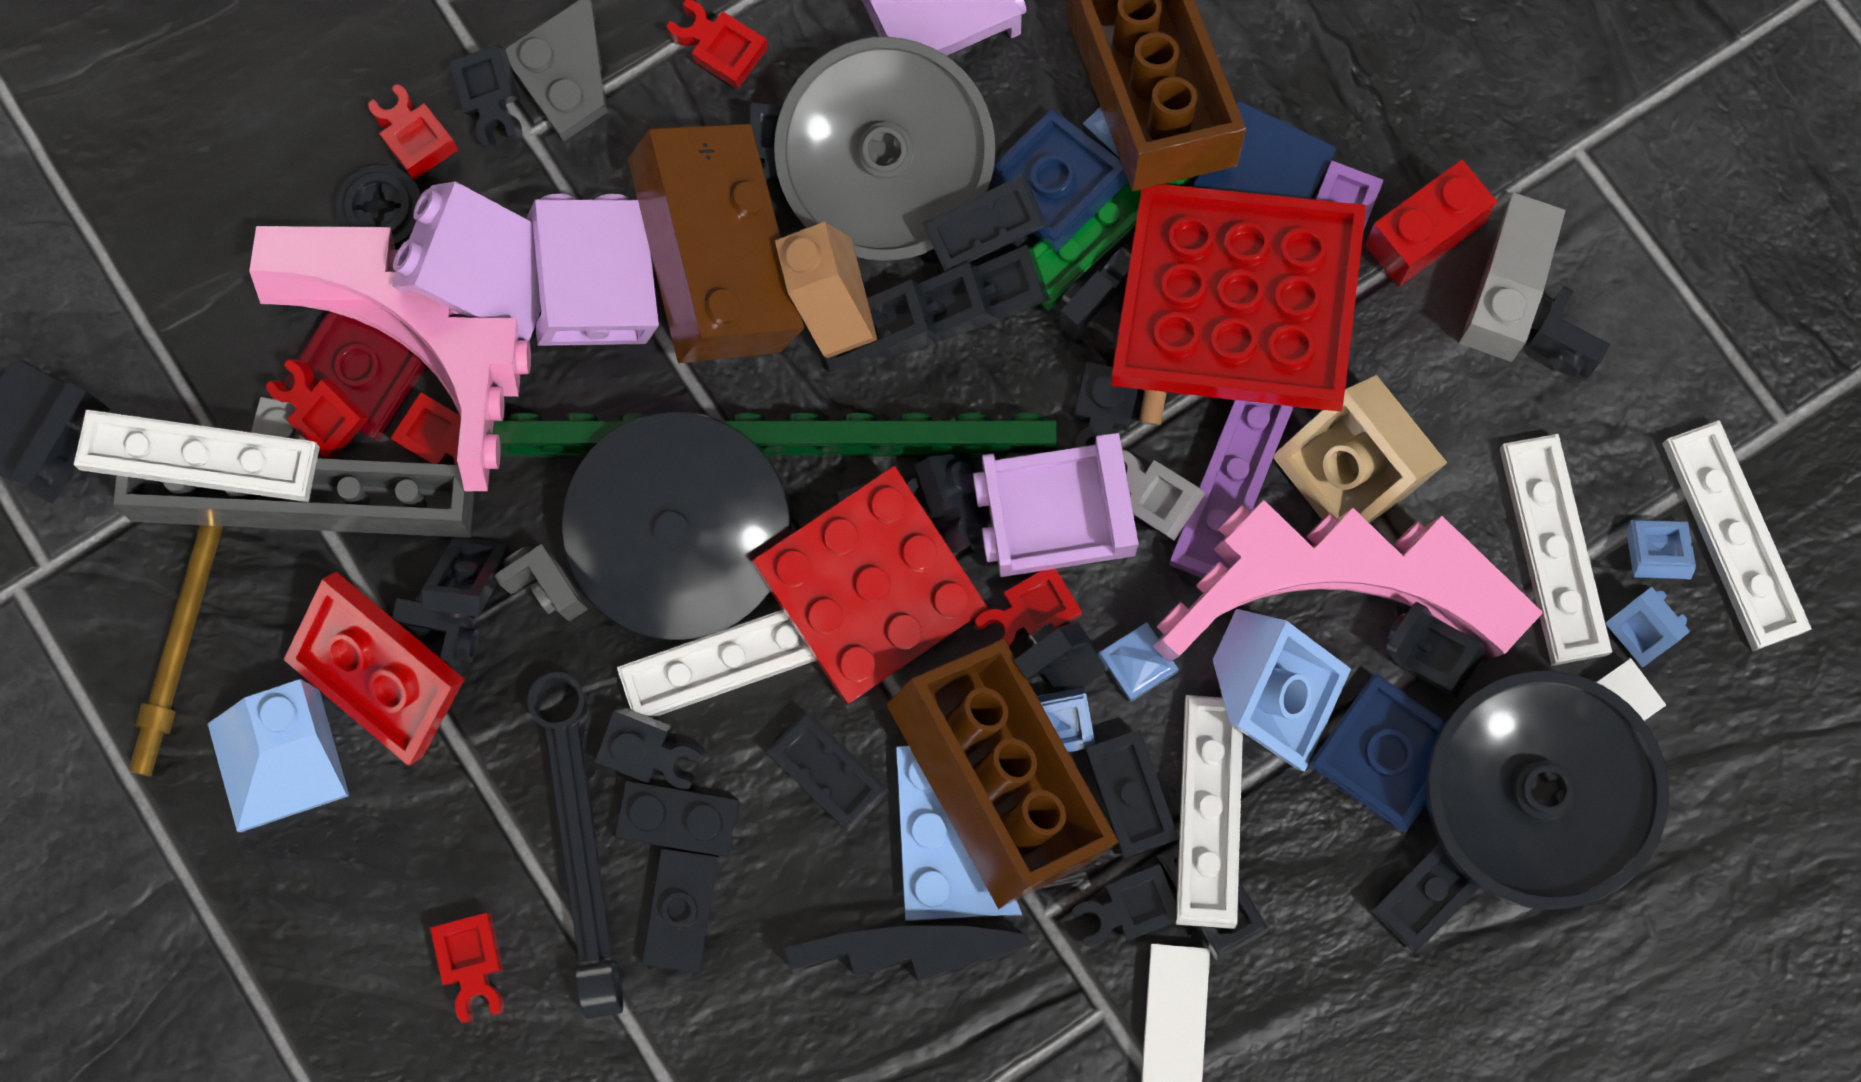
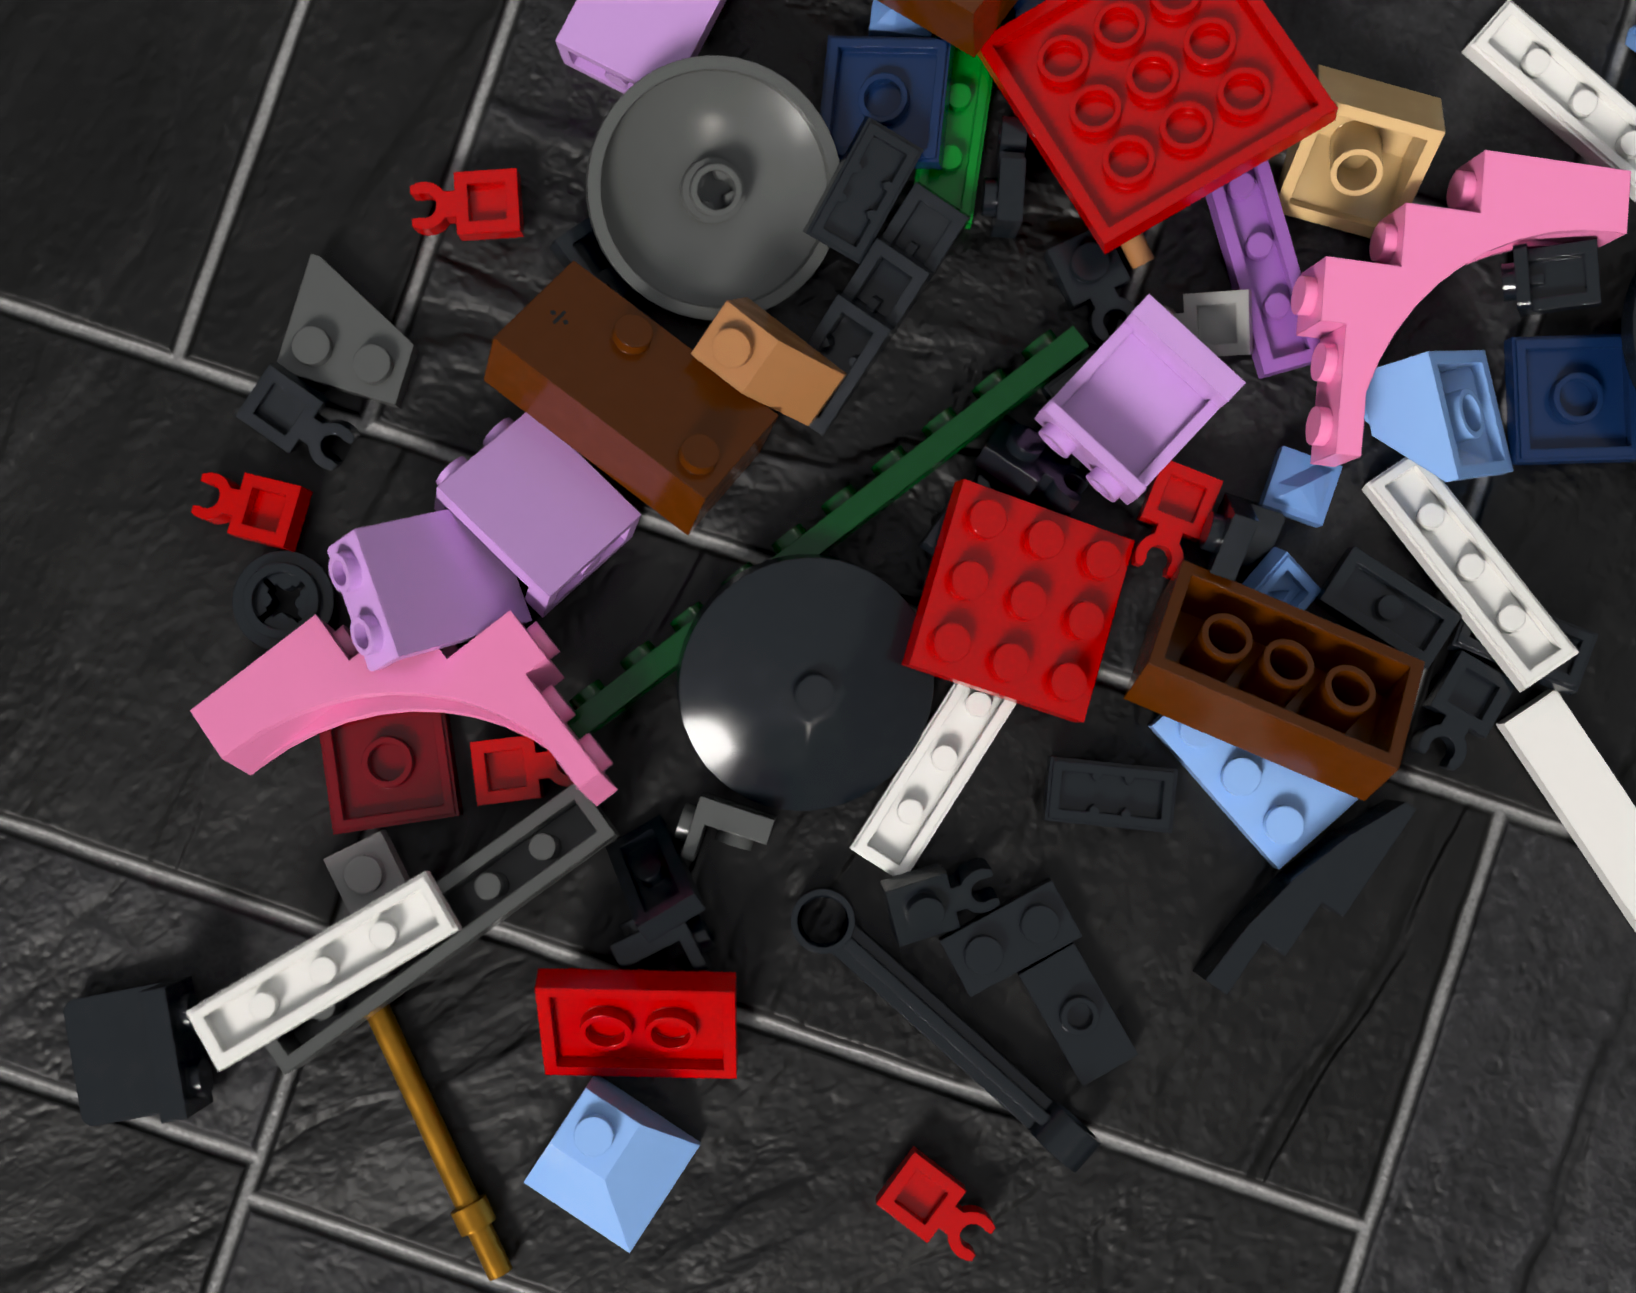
camera: 45 degrees left, 10 degrees up
red plate [266,360,370,459] -> none

